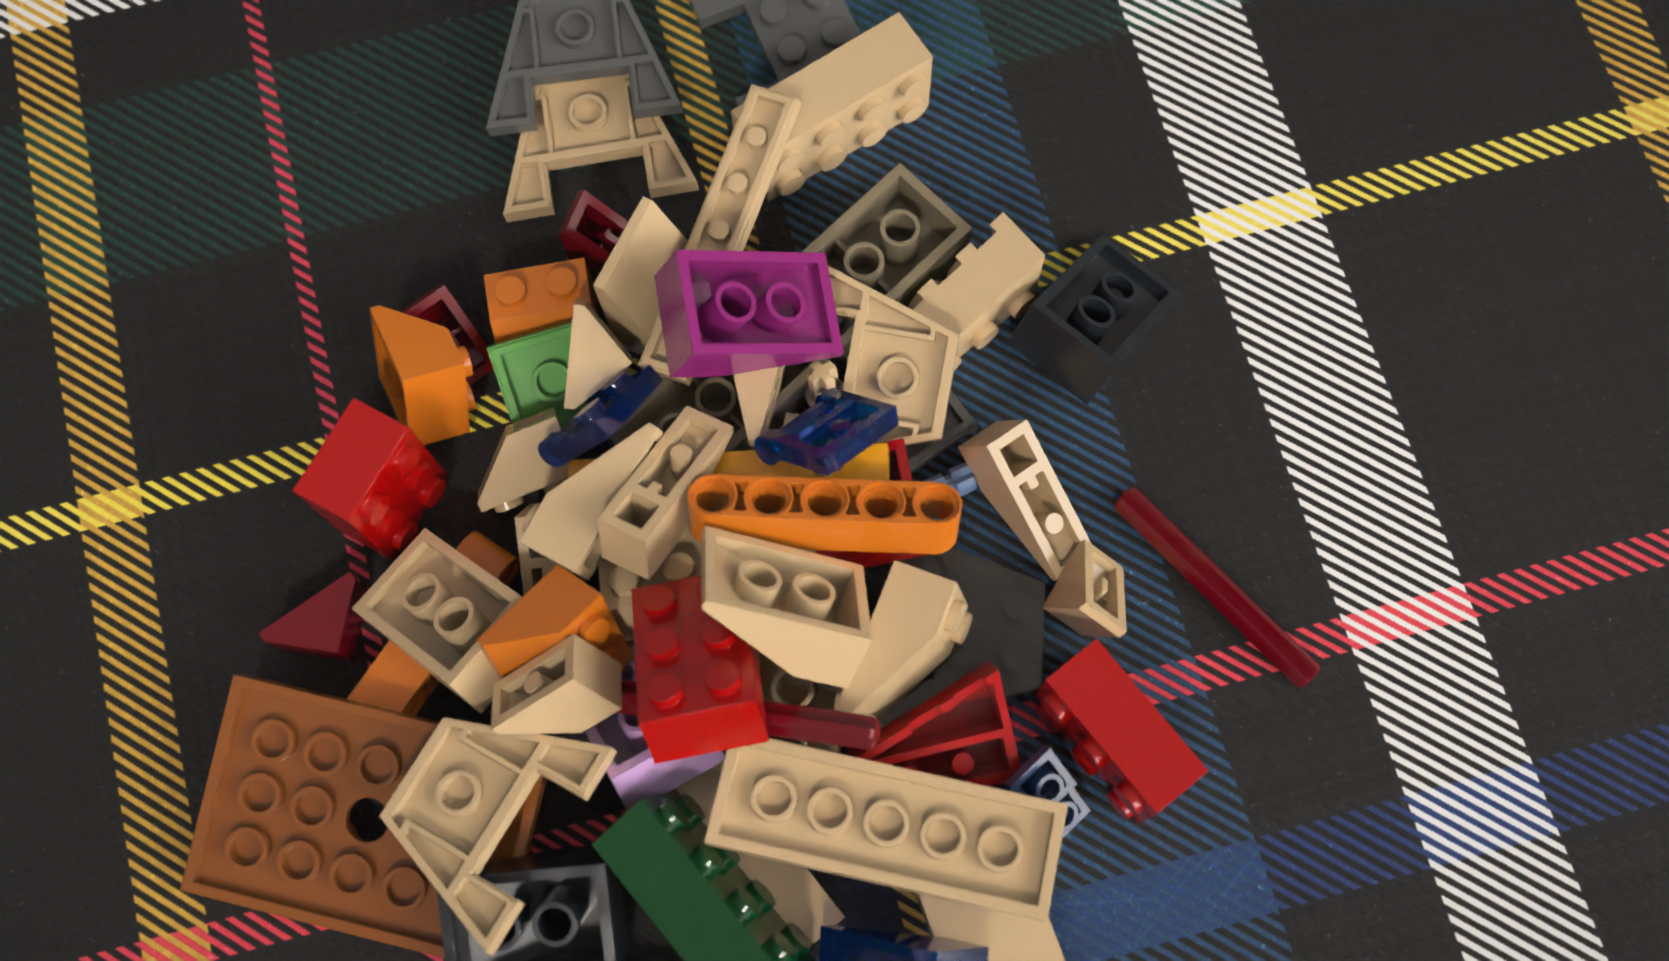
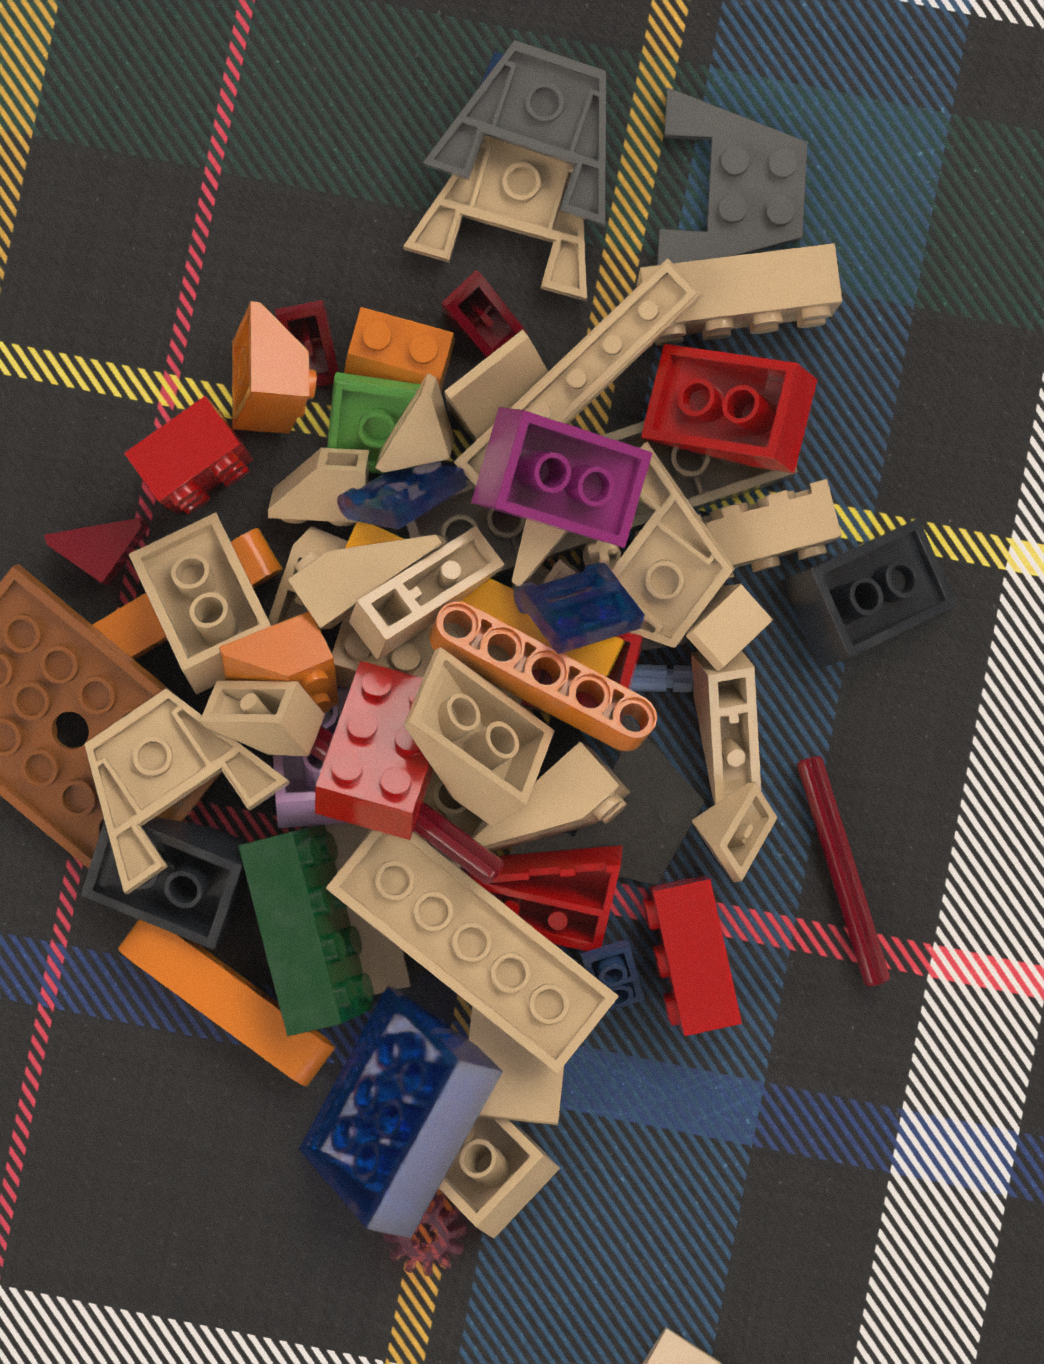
camera: 25 degrees right, 15 degrees up
none -> red slope [641,344,818,473]
none -> tan slope [686,584,773,671]

